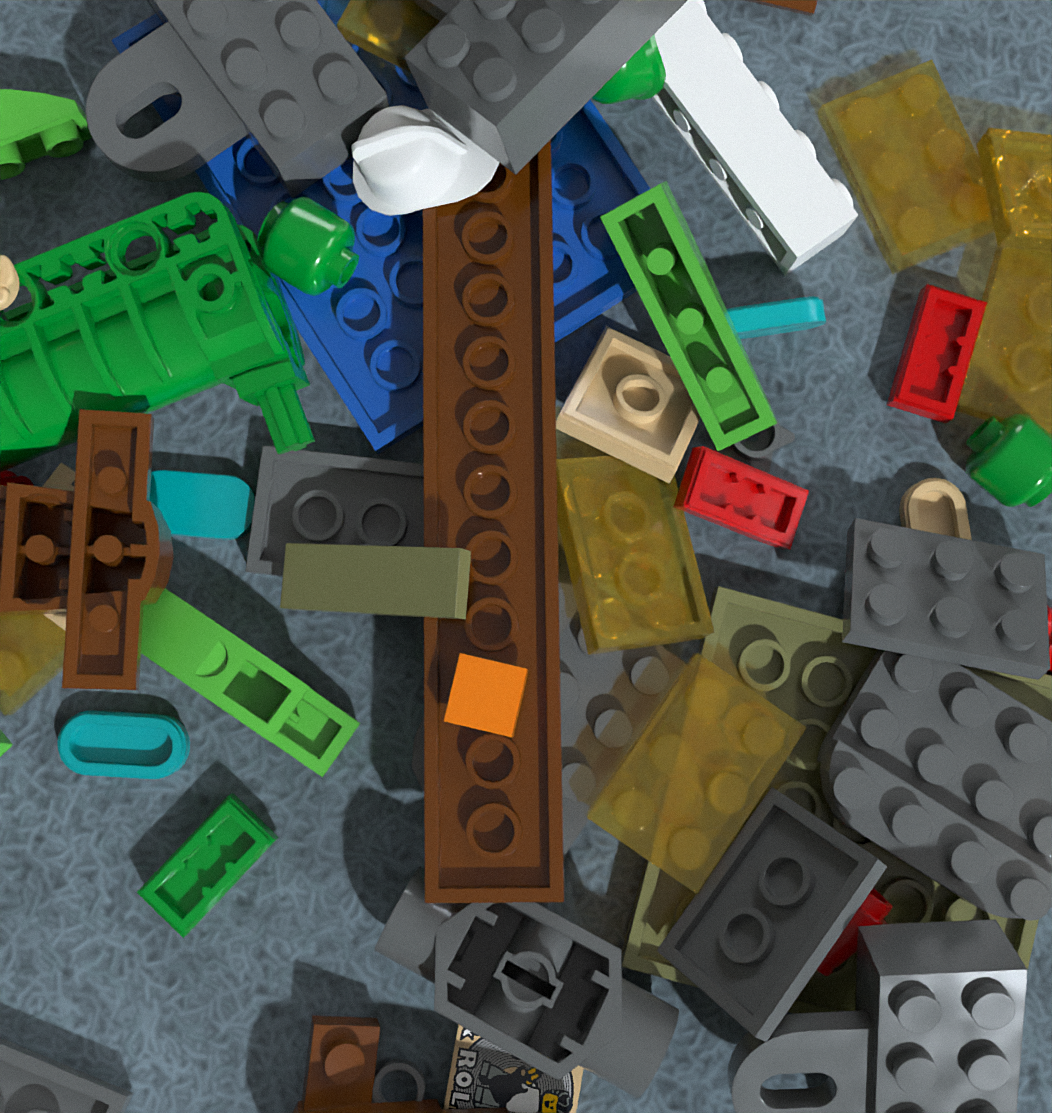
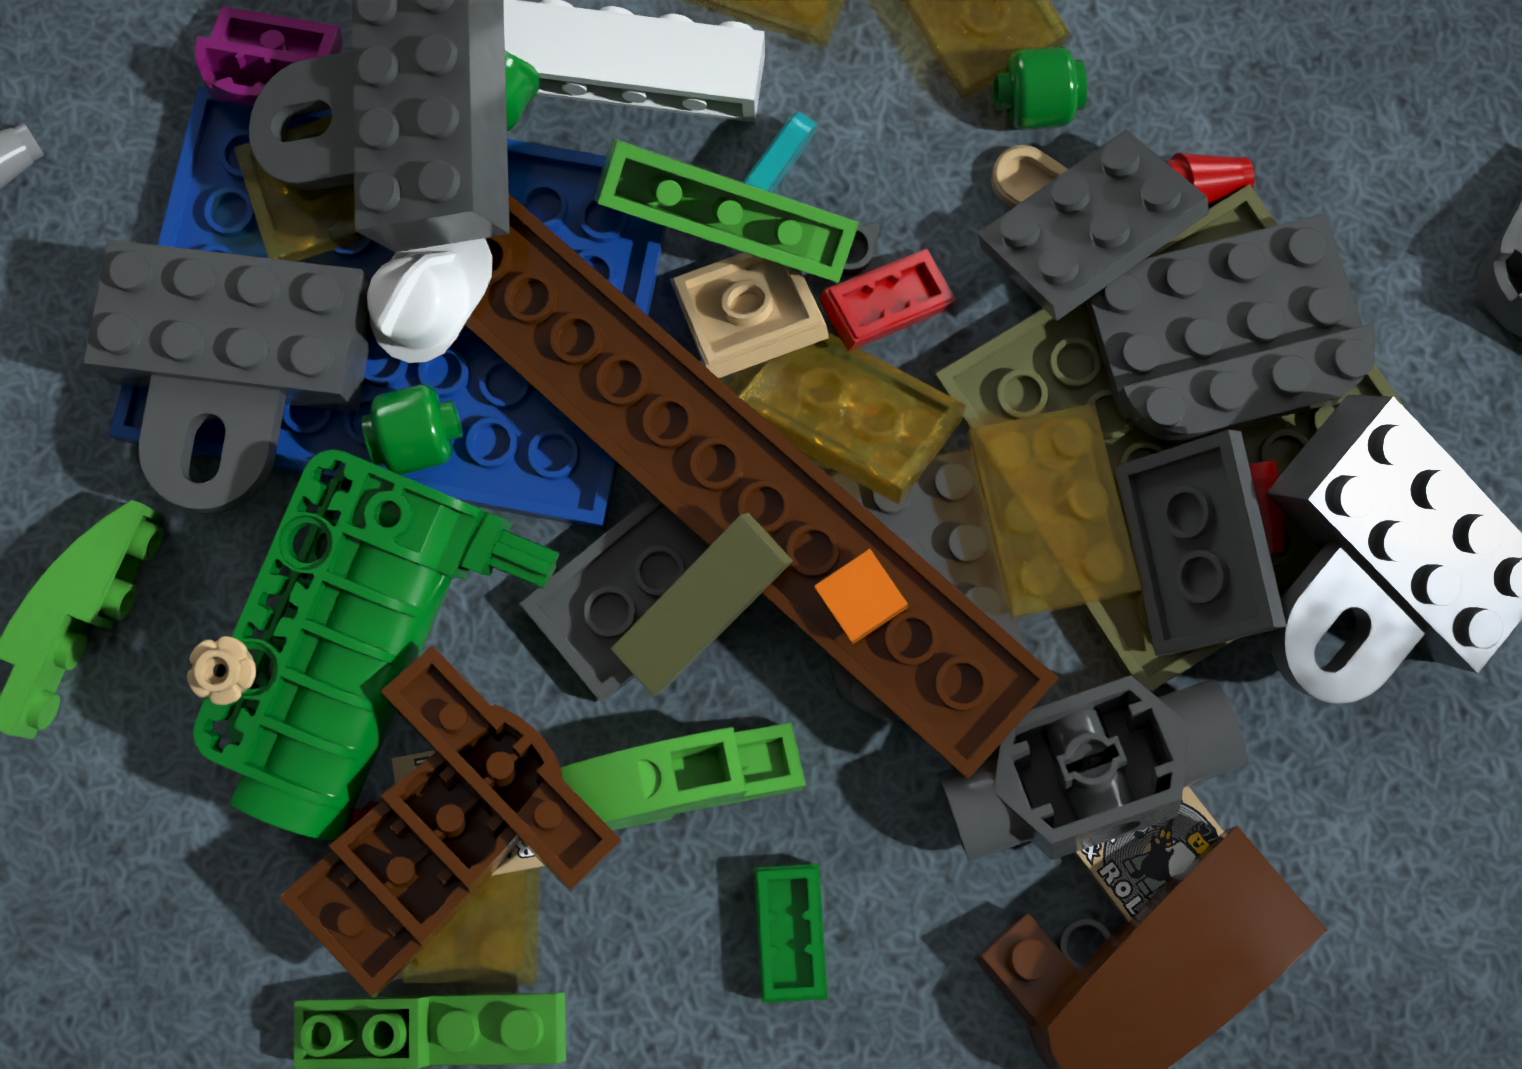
camera: 35 degrees left, 5 degrees down
teal tile [57,710,190,779] -> none
teal tile [150,470,256,540] -> none
red plate [887,284,987,424] -> none

